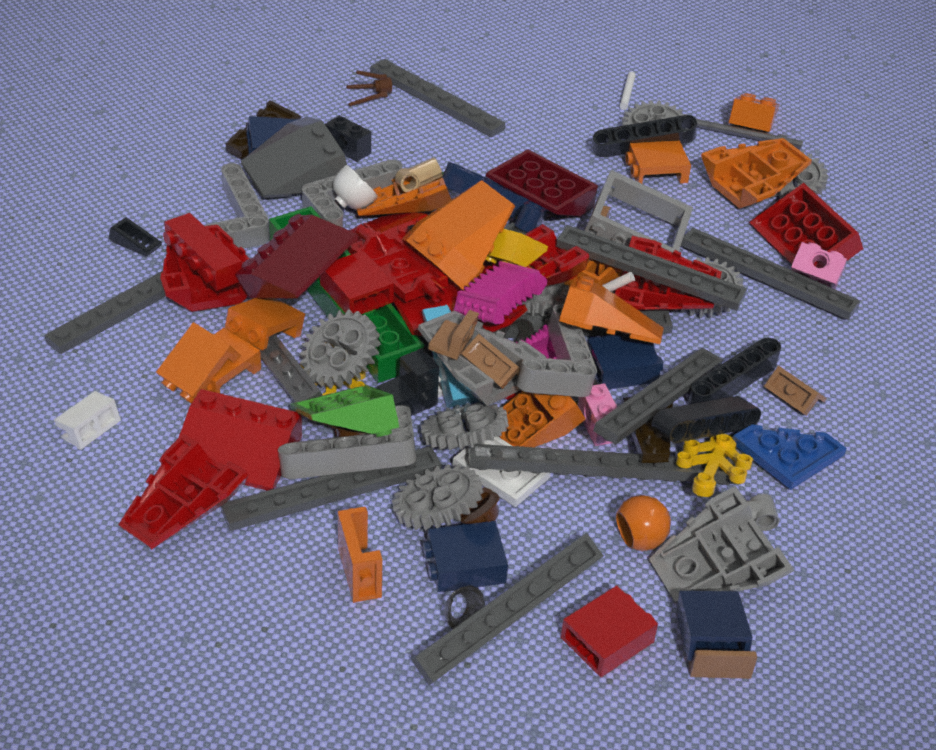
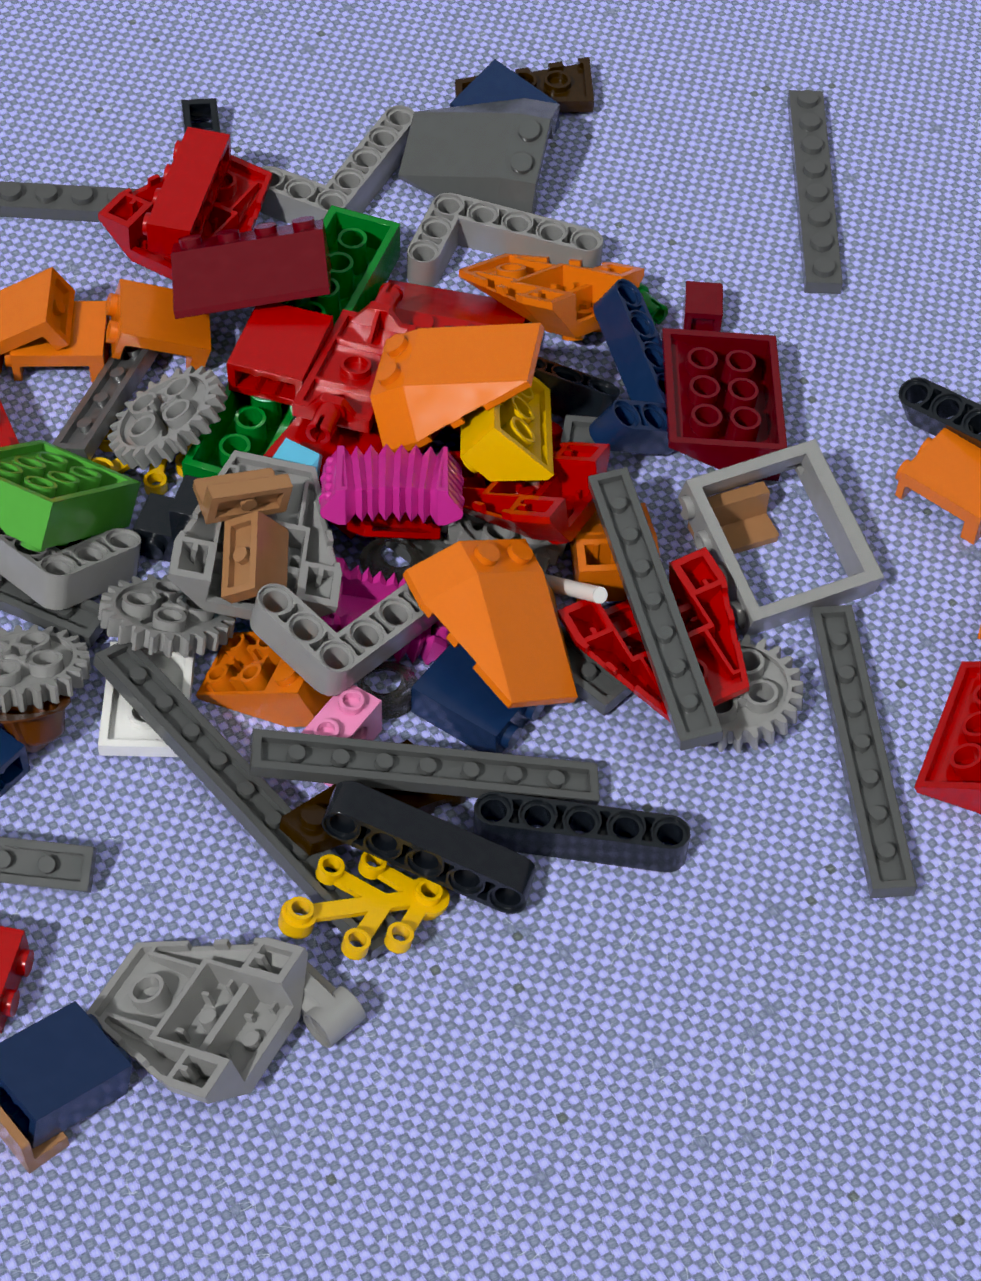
camera: 50 degrees right, 10 degrees up
black brick [325,115,372,162] -> none
white cylinder [333,165,378,210] -> none
reddish brown plant [346,70,392,106] -> none
tan piece [395,157,442,192] -> none
orange helmet [616,495,671,552] -> none
blue plate [733,425,847,490] -> none
medium nougat panel [764,365,827,416] -> none
bright pink brick [791,242,847,289] -> none
none -> dark red panel [682,281,723,332]

